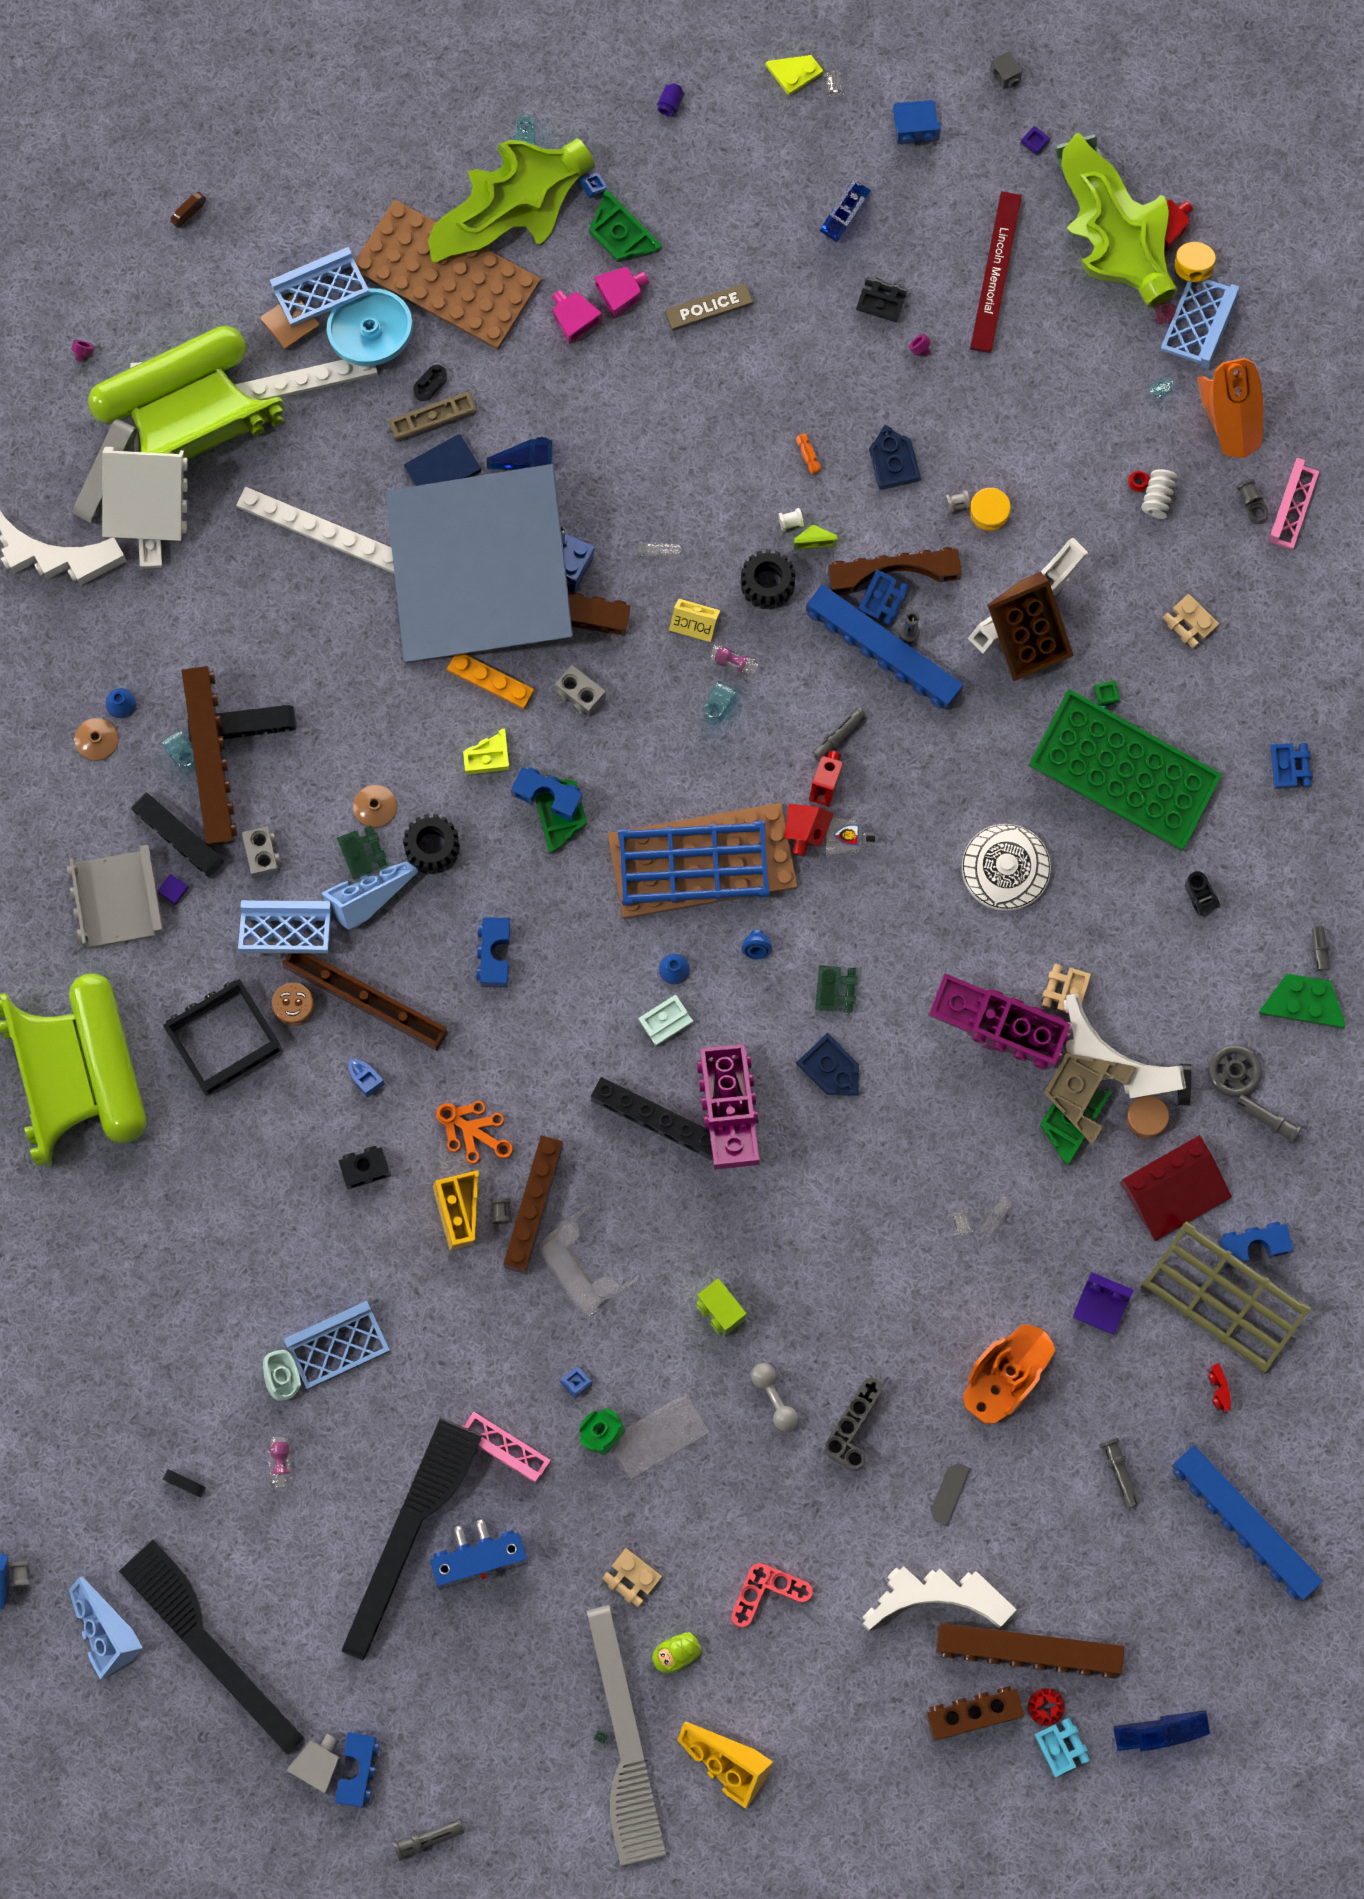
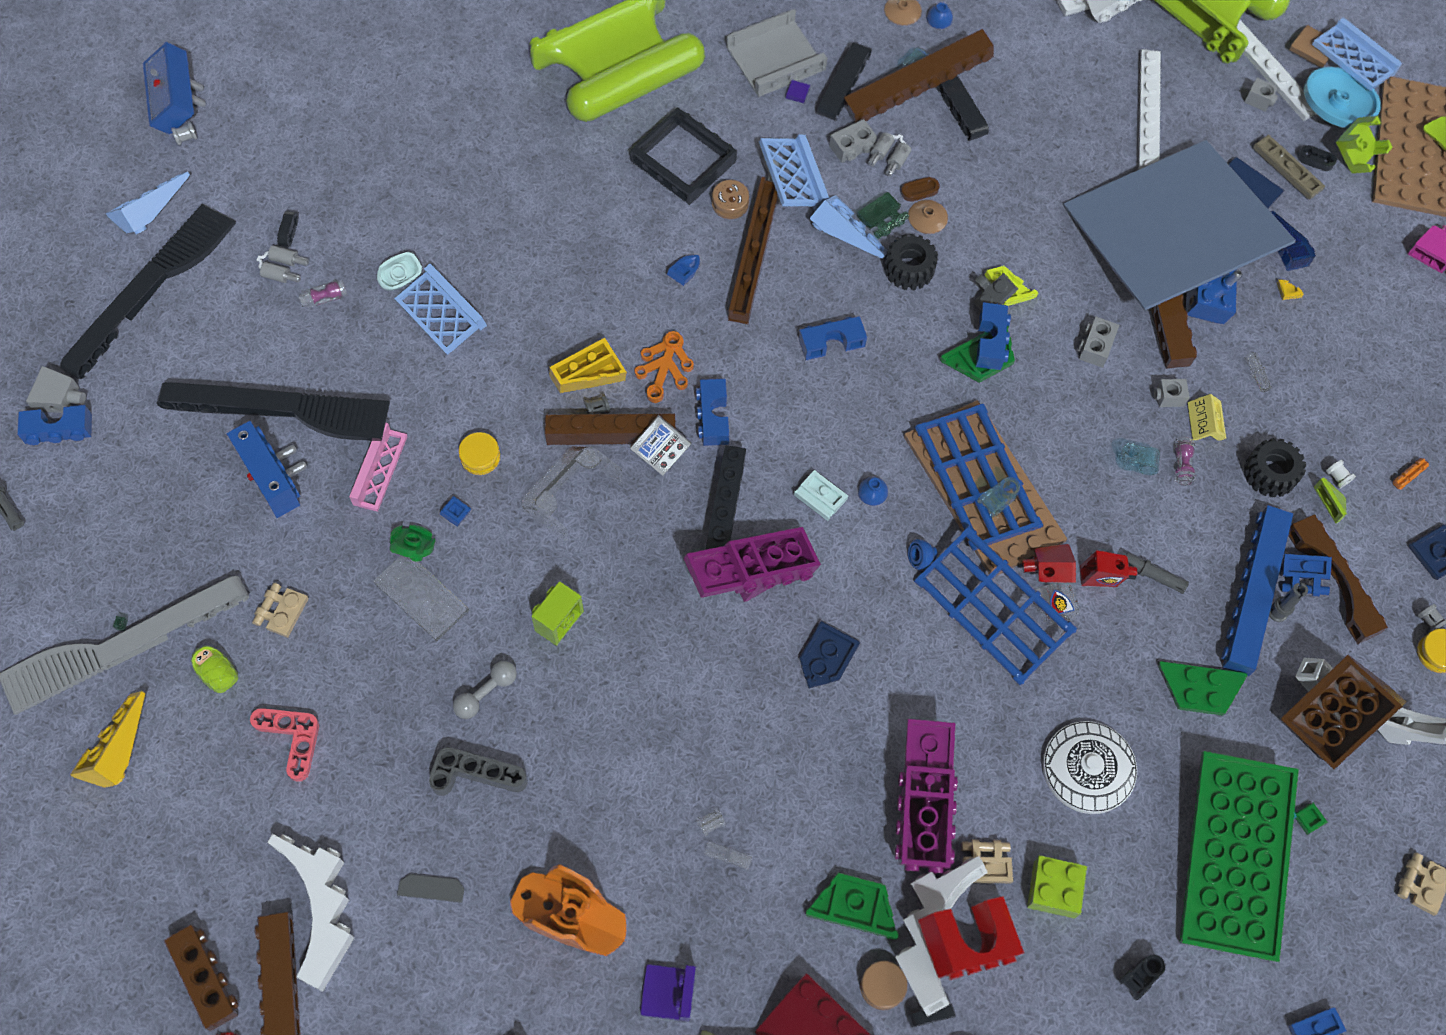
camera: 70 degrees right, 10 degrees down
black brick [338,1146,391,1189] -> none
light orange plate [447,654,534,709] -> none
clear green plate [815,965,858,1013] -> none
dark tan wing [1044,1053,1136,1144] -> none
none -> light grey piece [257,245,309,283]
none -> yellow head [459,432,500,475]
none -> tile [630,415,691,475]
none -> blue arch [696,379,729,446]
none -> light grey piece [868,133,911,176]
none -> reddish brown tile [901,177,940,202]
none -> blue door [914,526,1078,686]
none -> red arch [918,896,1024,981]
none -> dark grey plate [974,273,1018,310]
none -> clear light blue piece [977,477,1020,518]
none -> lime brick [1027,855,1087,919]
none -> light grey brick [1154,379,1190,407]
none -> green wing [1158,661,1247,716]
none -> light grey brick [1244,78,1278,112]
none -> yellow tile [1277,280,1304,300]
none -> lime panel [1336,116,1393,173]

